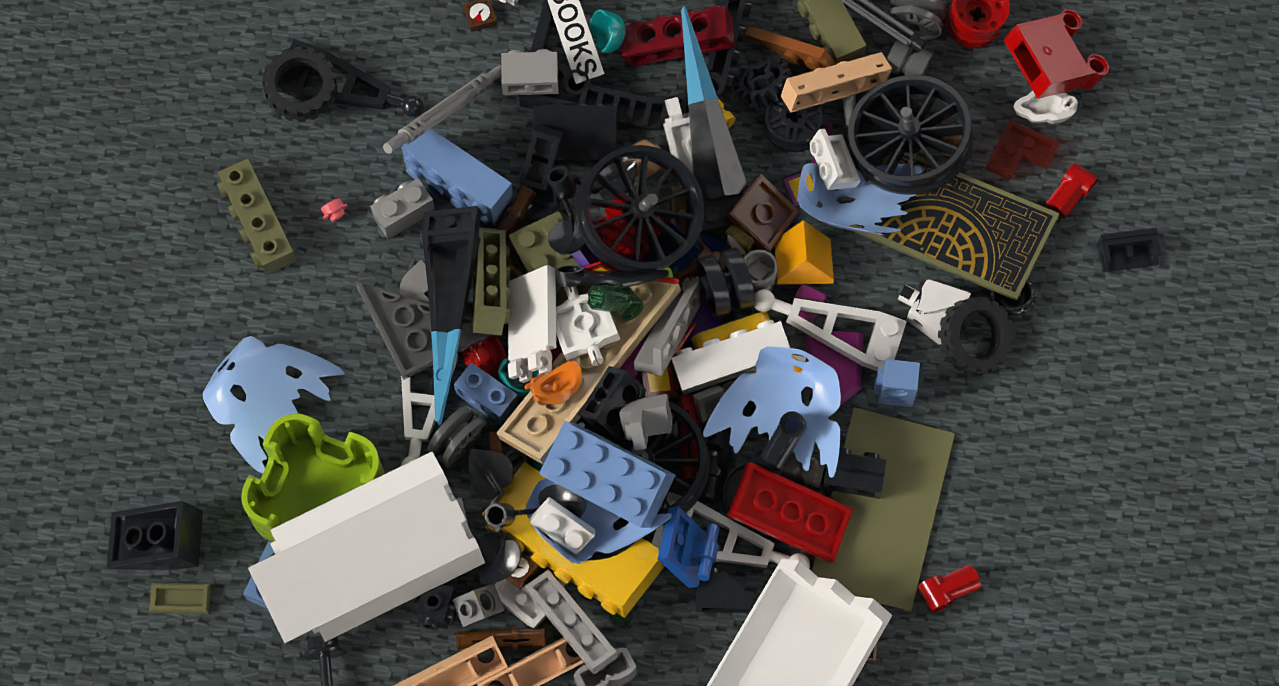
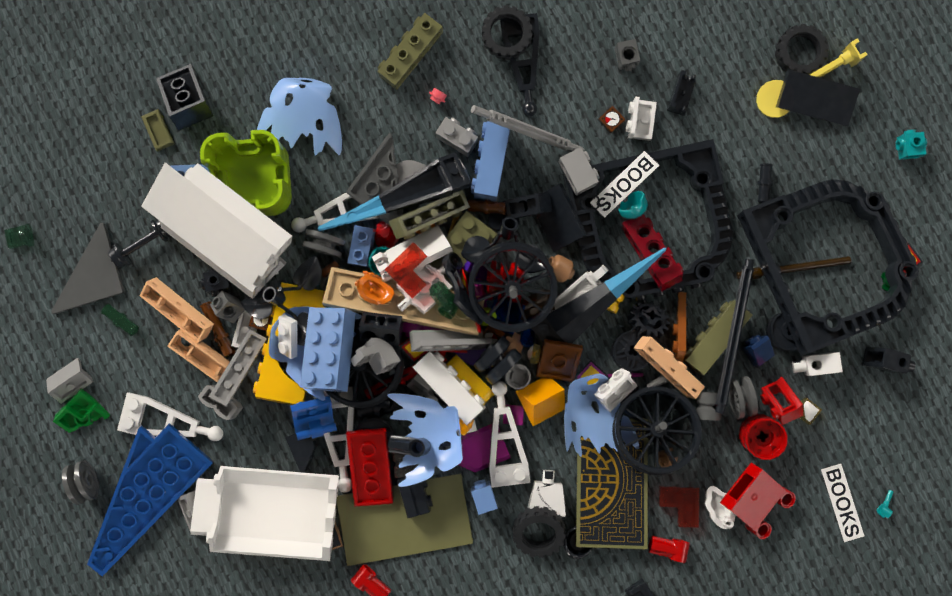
camera: 65 degrees right, 15 degrees up
none -> clear red plate [384,242,428,299]

